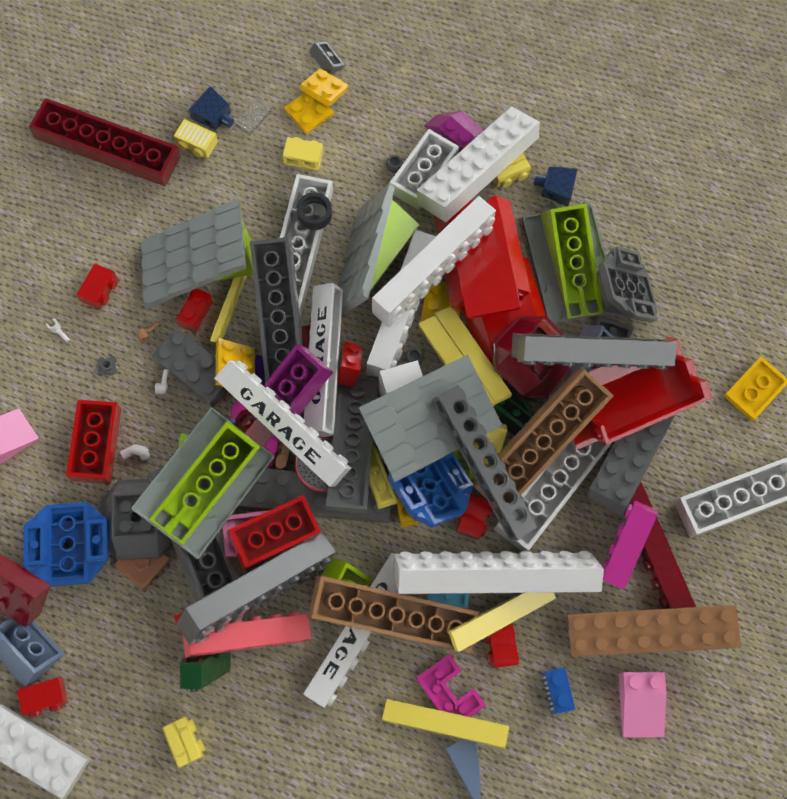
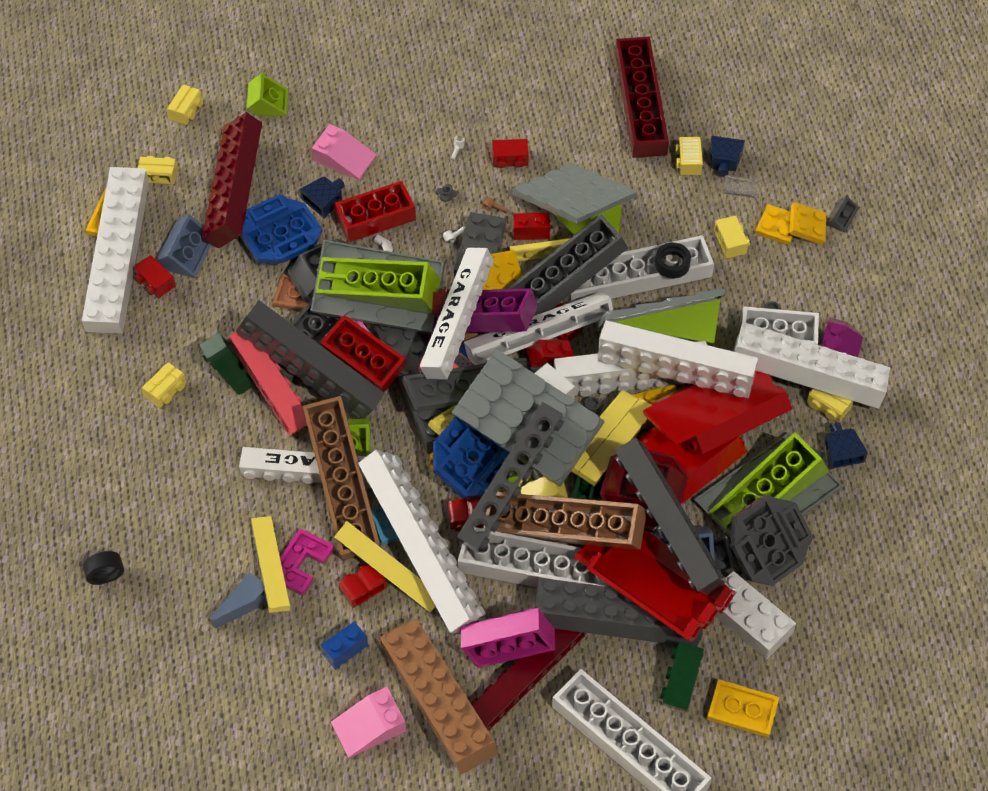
camera: 70 degrees right, 15 degrees down
none -> dark blue torso [300,177,345,218]
none -> dark green wedge [660,642,704,712]
none -> white brick [715,571,796,660]

